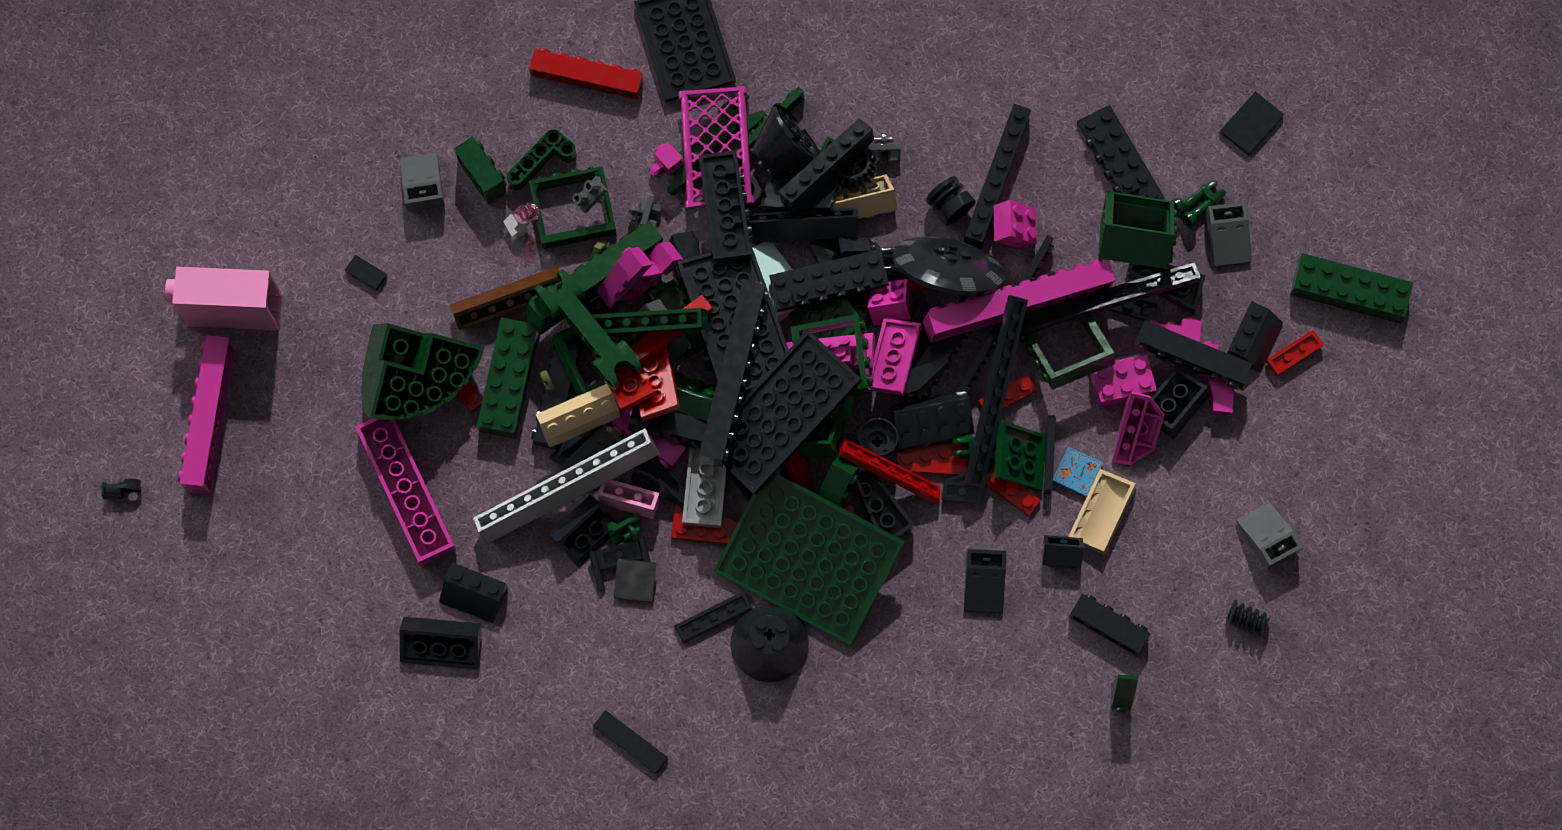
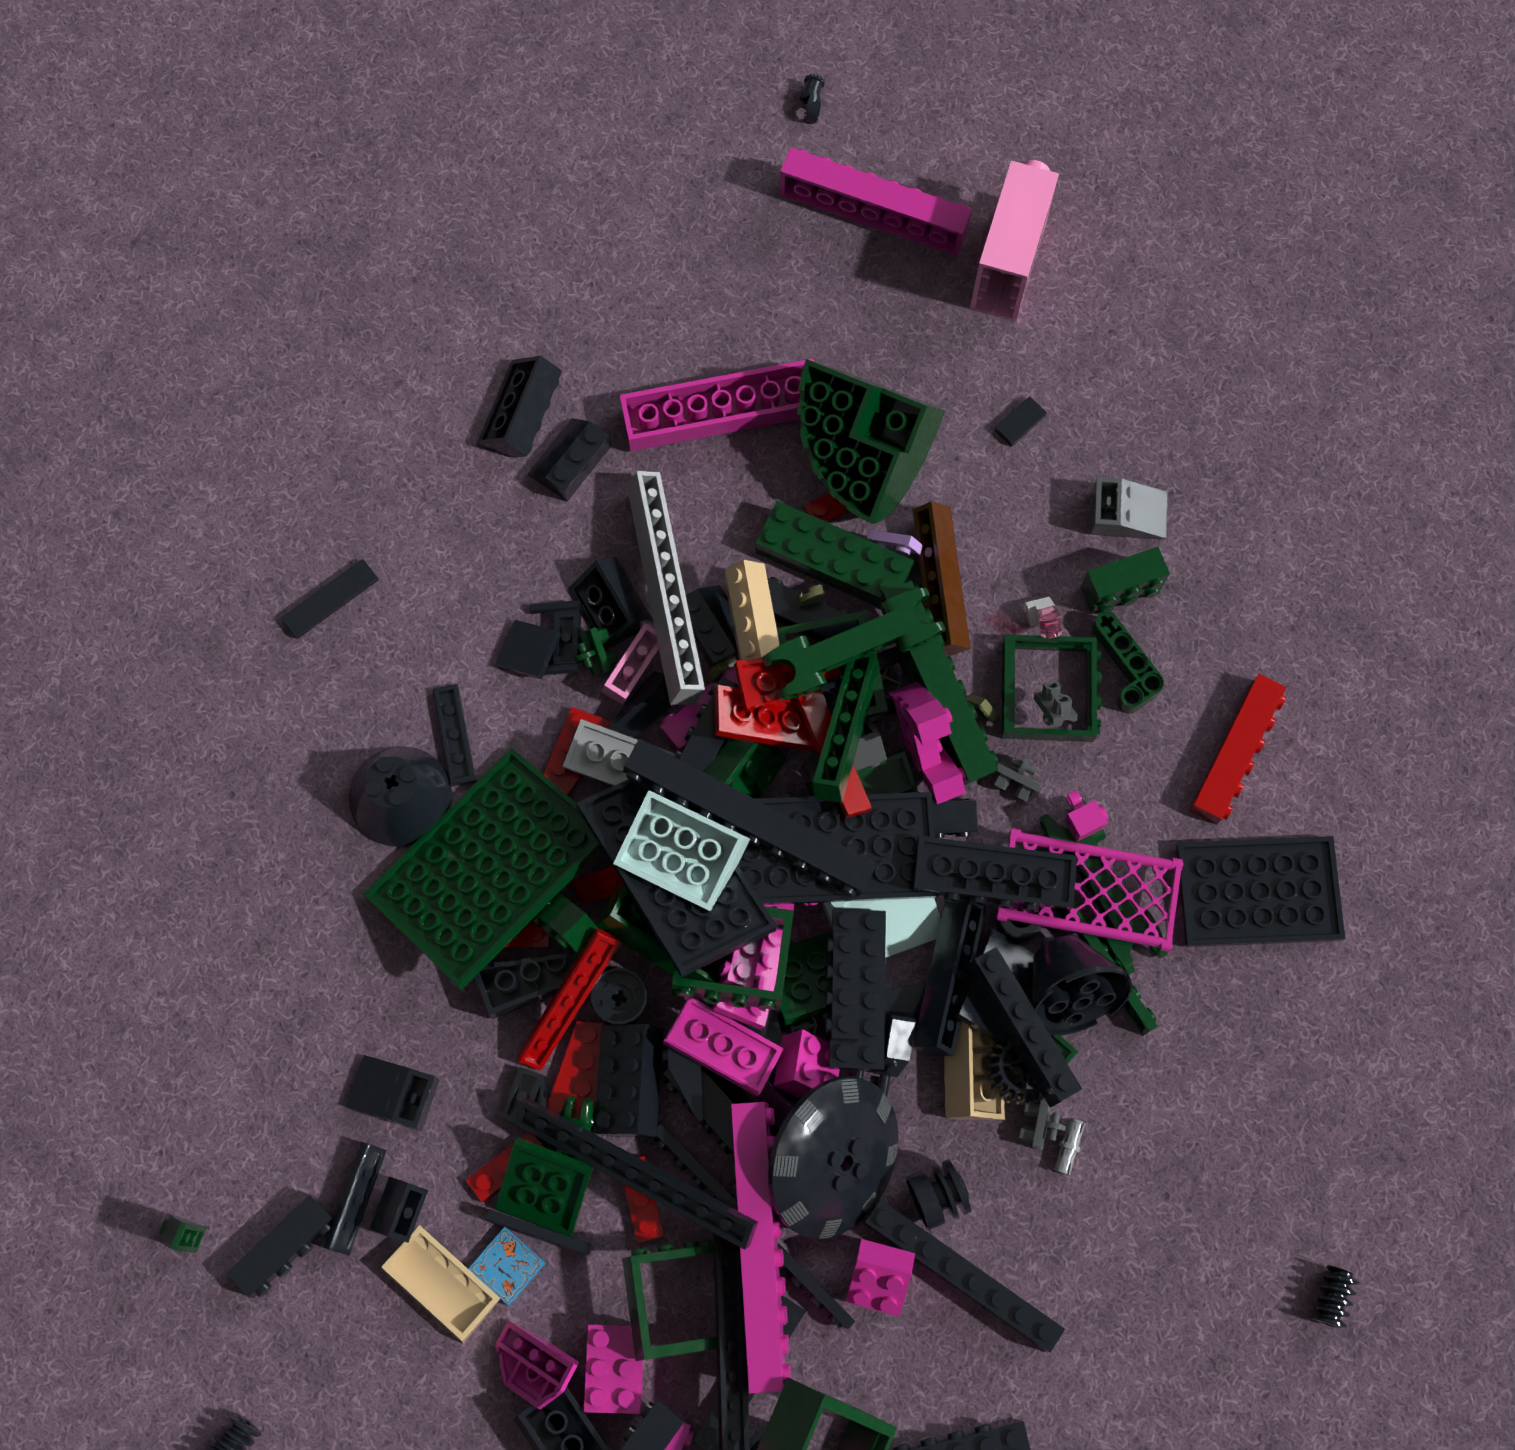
camera: 105 degrees right, 0 degrees up
none -> black tile [324,1142,387,1256]
none -> light aqua slope [613,790,750,911]
none -> lavender plate [867,530,923,556]
none -> light grey pin [1053,1118,1086,1175]

